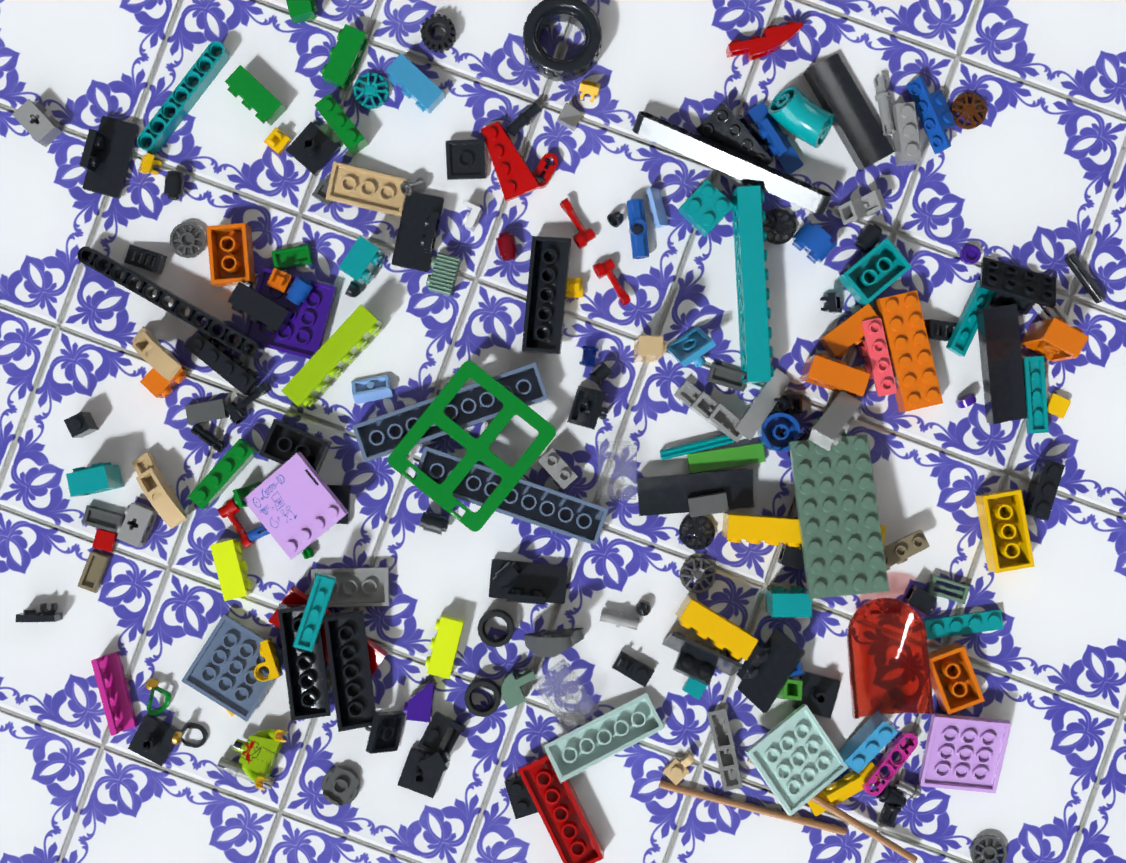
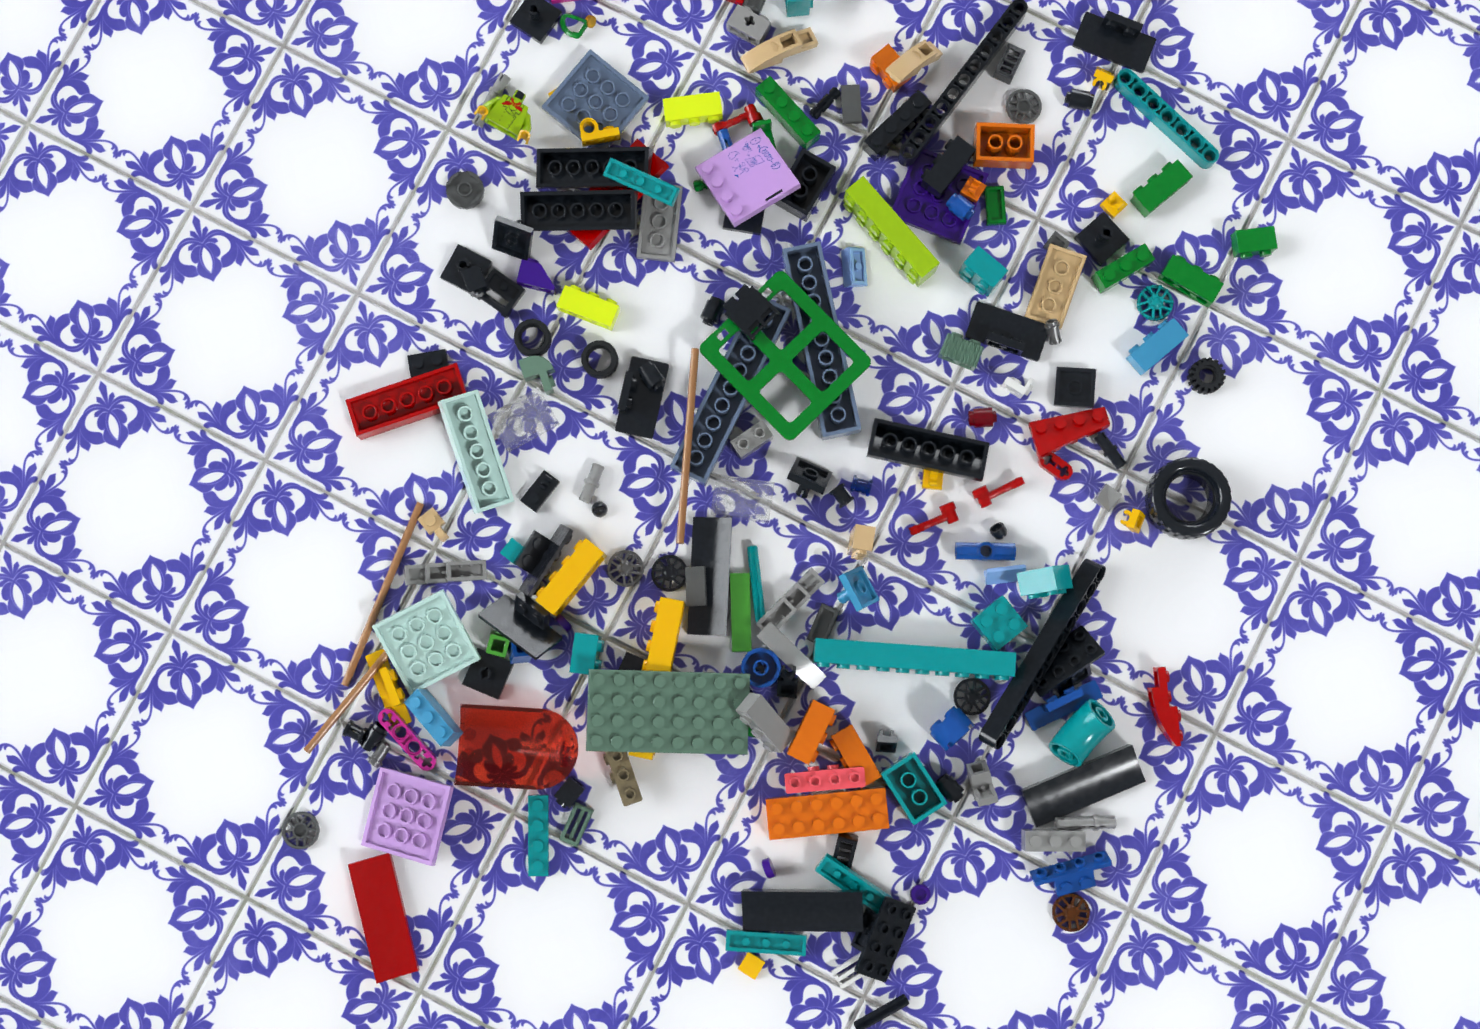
camera: 100 degrees right, 5 degrees down
black piece [172,722,208,748] -> none
black brick [225,382,271,425] -> none
black hinge [345,281,361,298] -> none
dark grey connector [524,628,584,657] -> none
orange brick [921,642,985,715] -> none
yellow brick [975,489,1035,573] -> none
orange brick [1020,317,1089,362] -> none
black brick [1024,459,1065,521] -> none
none -> red arch [348,853,420,984]
none -> dark purple tile [554,614,572,633]
none -> medium nougat piece [676,348,699,544]
none -> black plate [723,284,780,341]
none -> brick [1016,565,1073,599]

